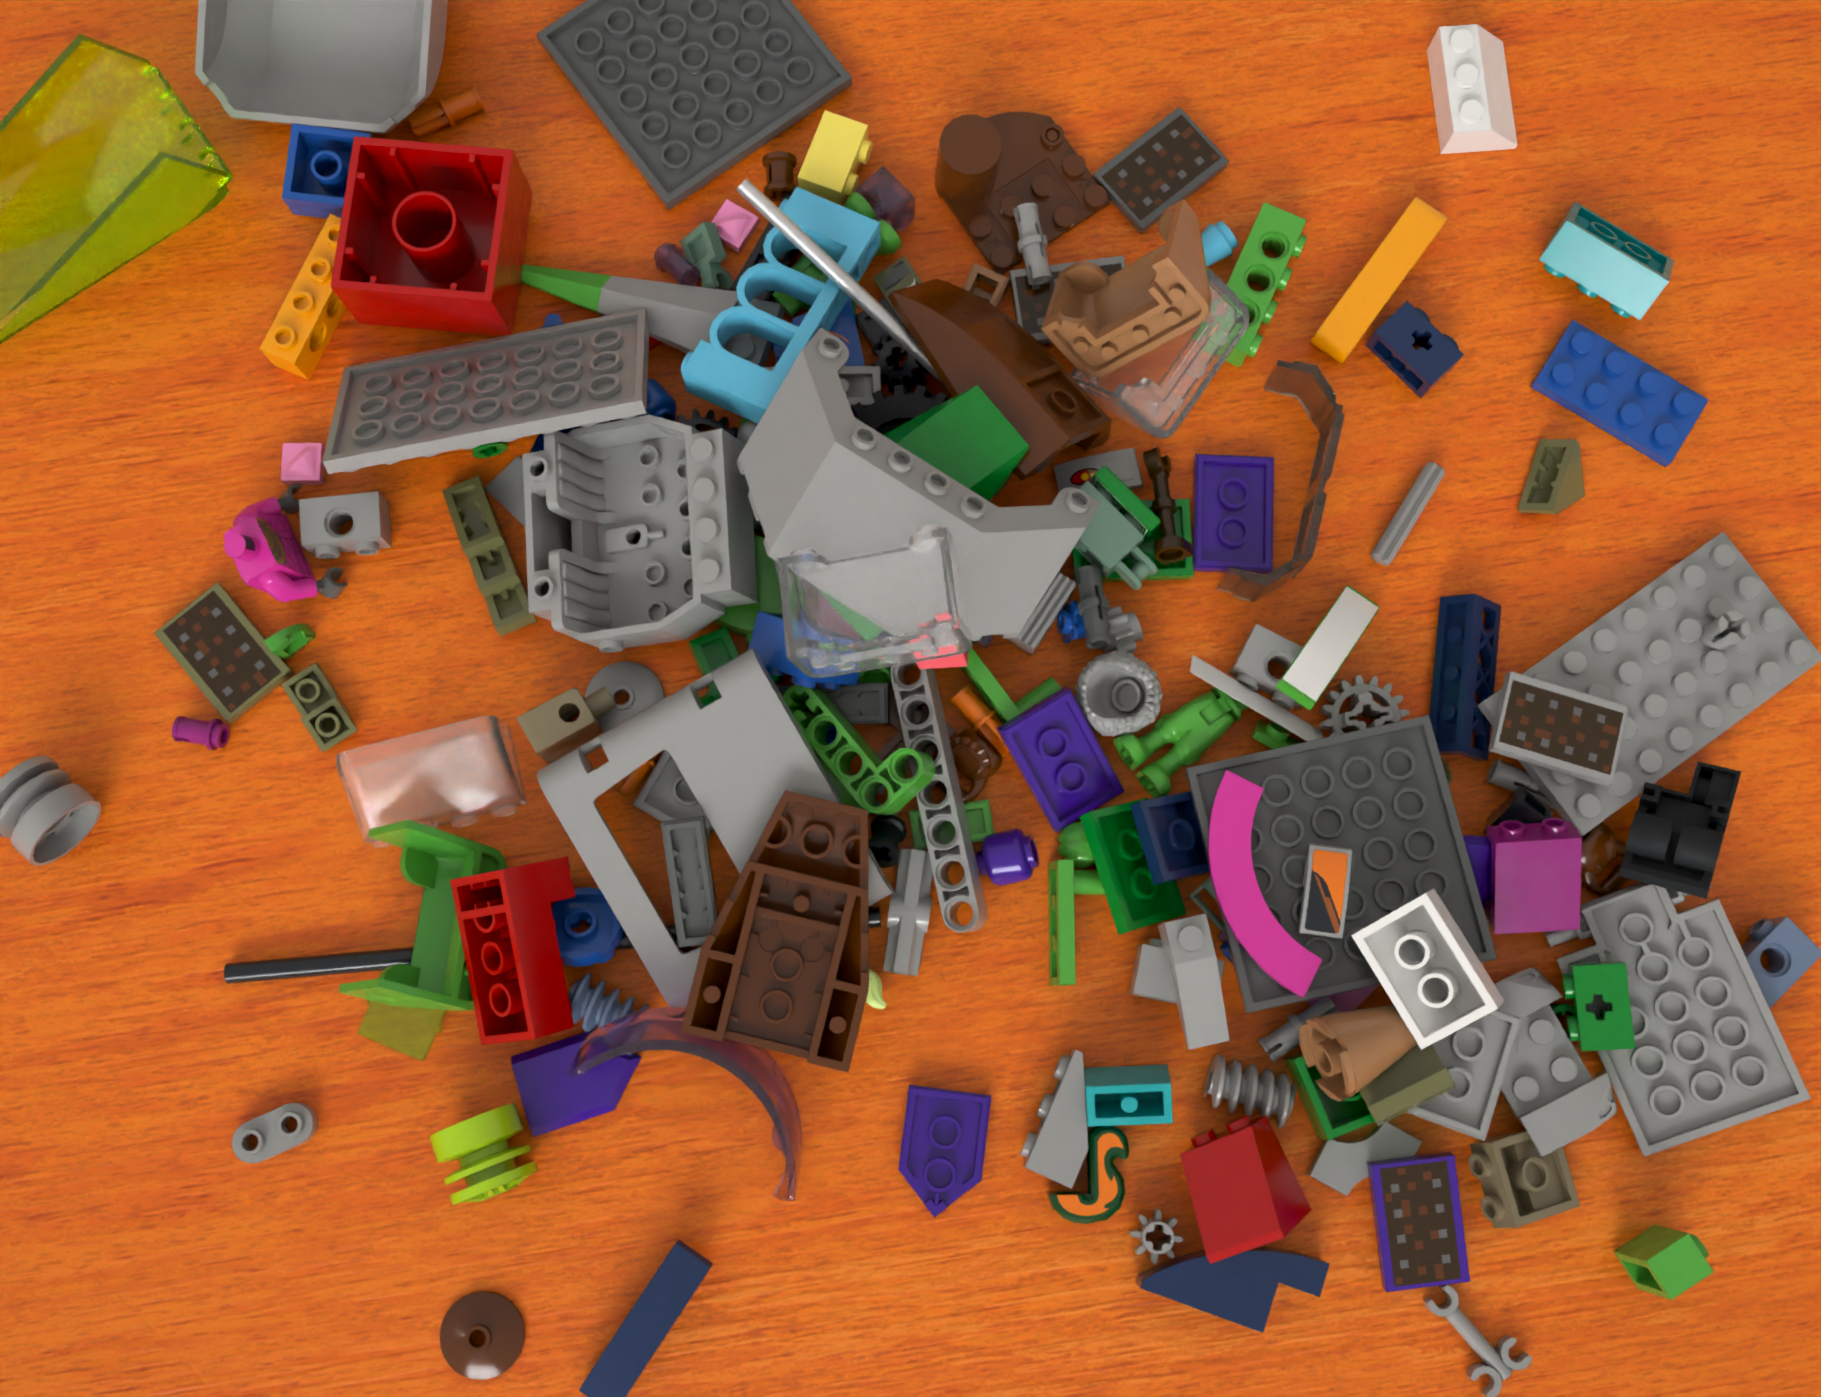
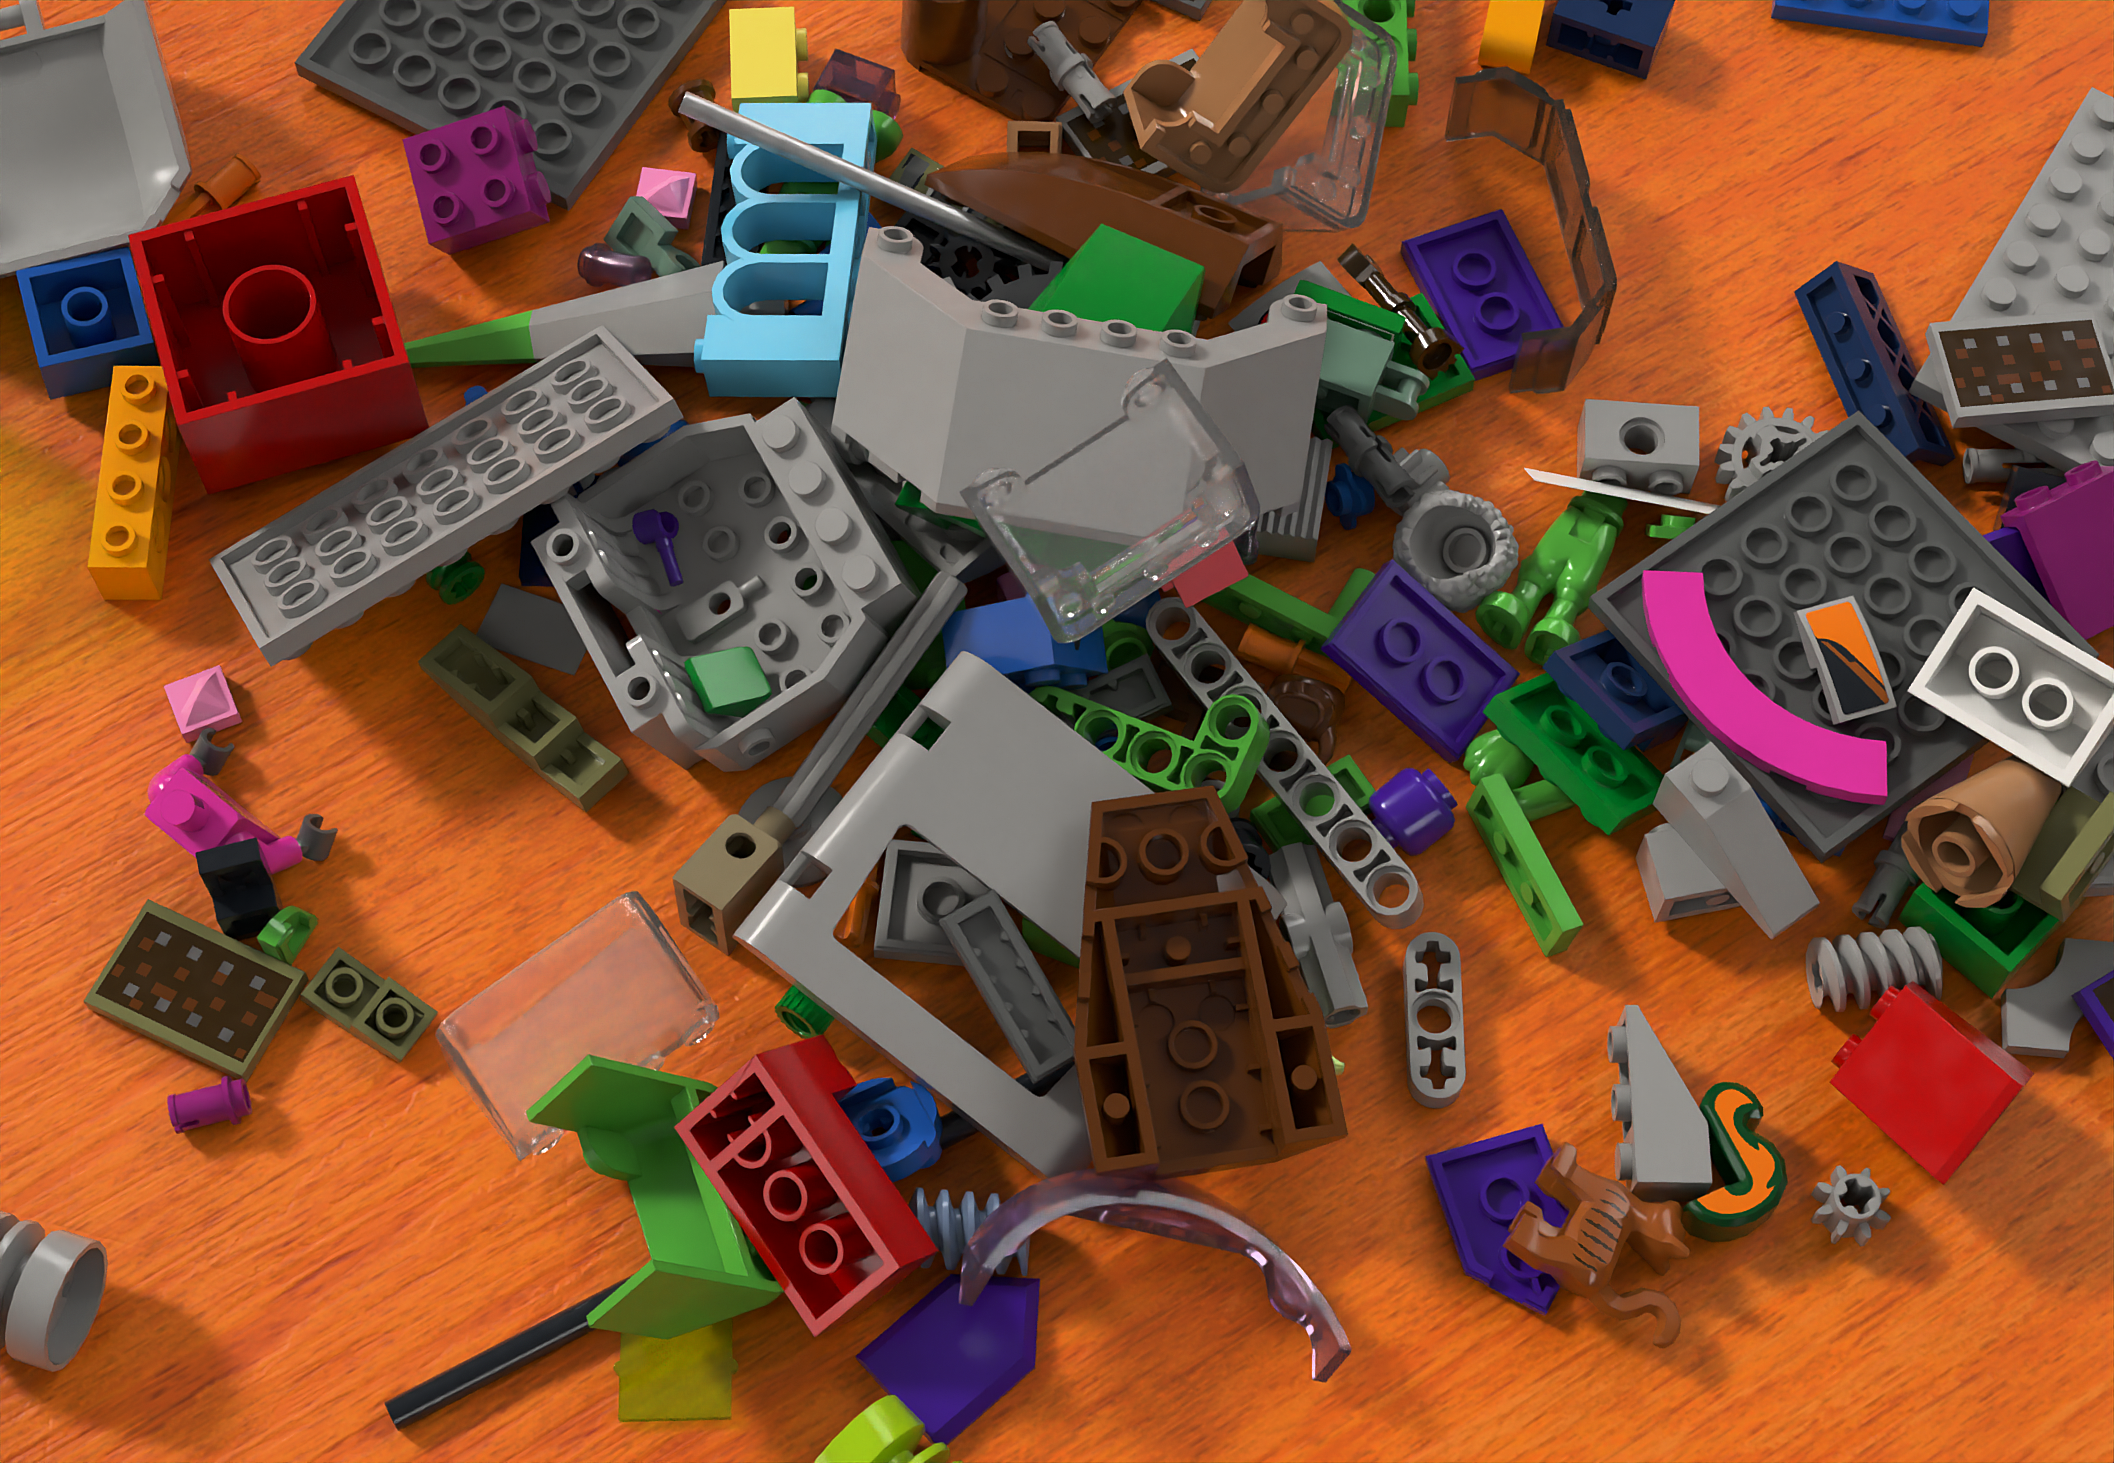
camera: 25 degrees left, 15 degrees down
light grey brick [299,491,392,559] -> none
teal brick [1084,1064,1173,1127] -> none
dark blue slope [1135,1246,1329,1333] -> none
white slope [1276,585,1380,711] -> none
light grey axle [1371,462,1445,566] -> none
olive slope [1518,439,1585,514] -> none
none -> black slope [195,837,284,941]
none -> magenta brick [402,106,551,255]
none -> dark purple hand [632,509,684,587]
none -> slope [684,646,772,718]
none -> light grey axle [772,571,968,828]
none -> light grey beam [1403,932,1466,1108]
none -> dark orange animal [1503,1142,1690,1348]

